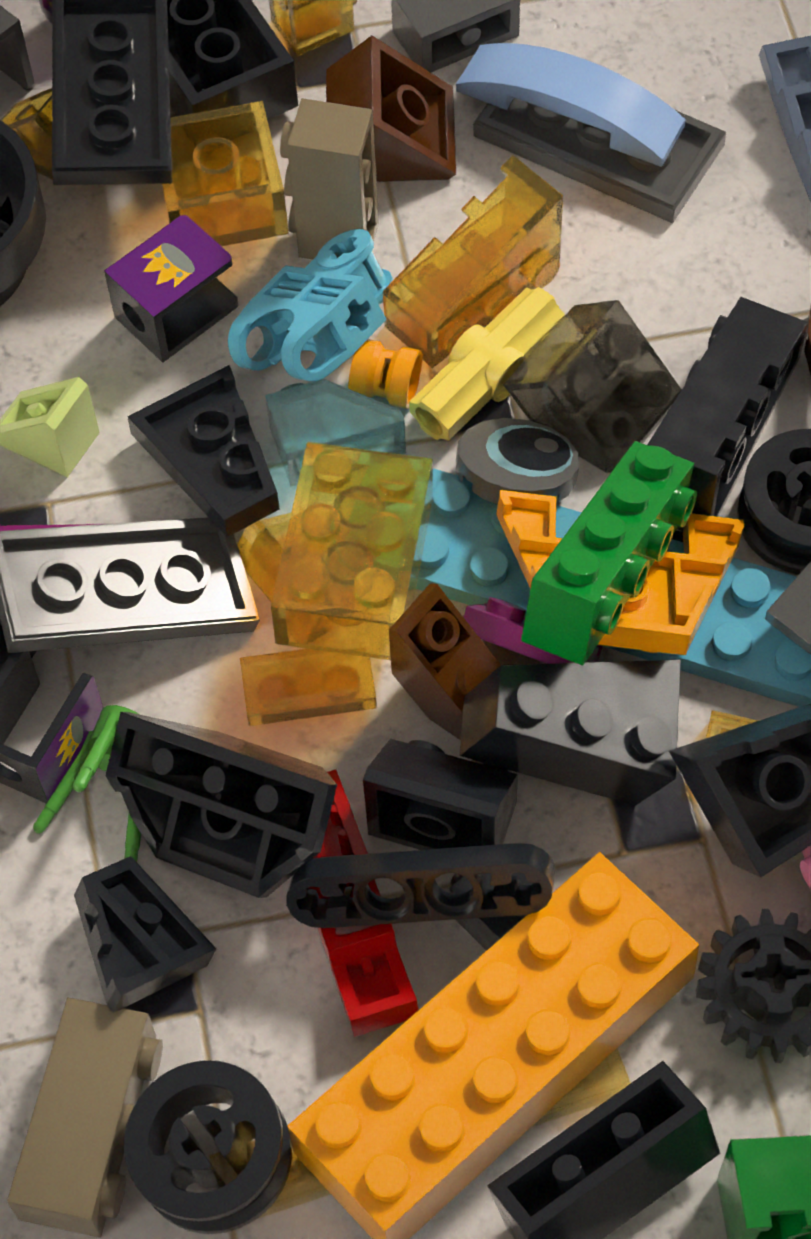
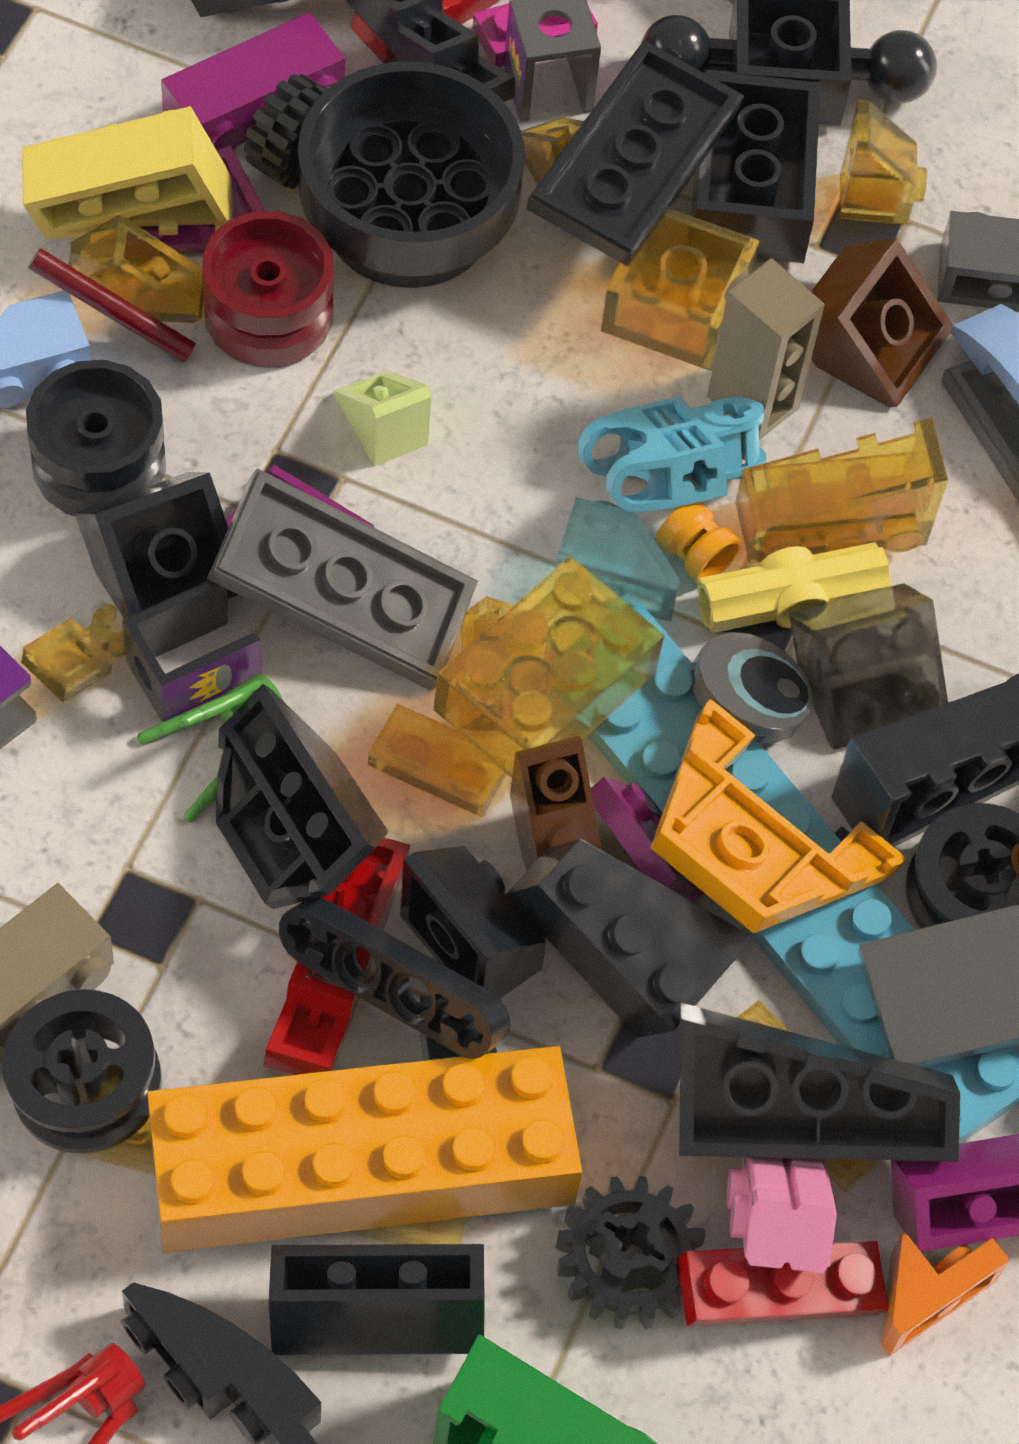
camera: 25 degrees right, 0 degrees up
black wing [74,856,217,1013] -> none
piece [104,215,239,363] -> none
black wing [127,365,280,537] -> none
green brick [521,441,697,666] -> none

